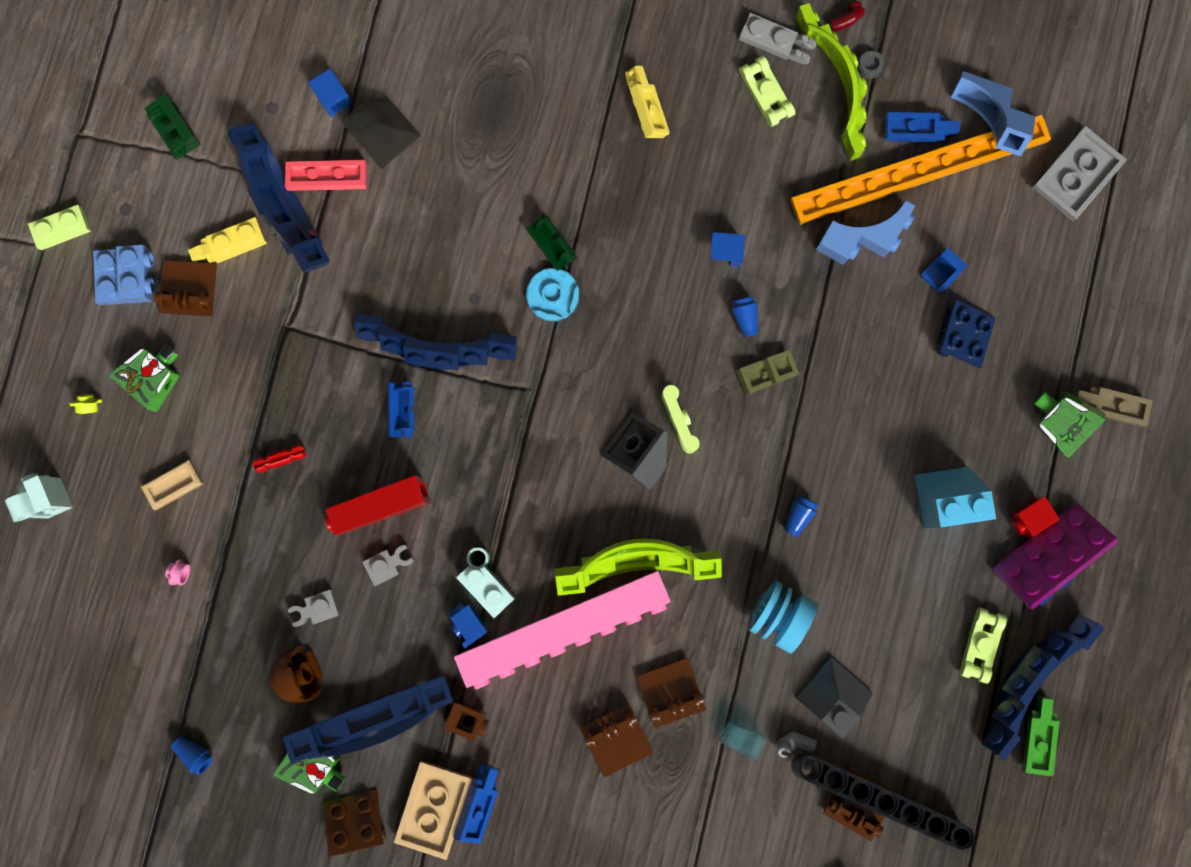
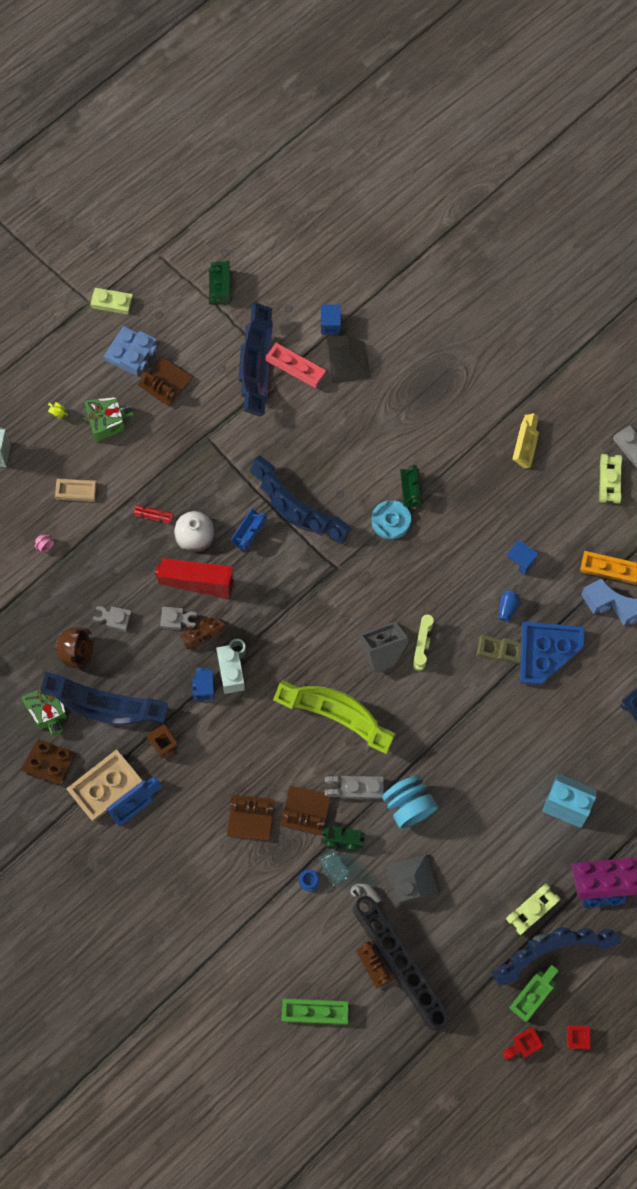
camera: 30 degrees right, 15 degrees down
light yellow hinge [188,217,267,263] -> none
bright pink brick [454,571,671,690] -> none
blue cone [784,495,818,537] -> none
red brick [1009,496,1060,537] -> none
none -> white cylinder [174,511,215,553]
none -> reddish brown hinge [179,617,225,650]
none -> blue plate [299,869,320,891]
none -> dark green hinge [321,826,365,852]
none -> light grey hinge [324,776,384,799]
none -> red plate [502,1027,544,1060]
none -> blue plate [520,622,584,685]
none -> red plate [567,1025,590,1050]

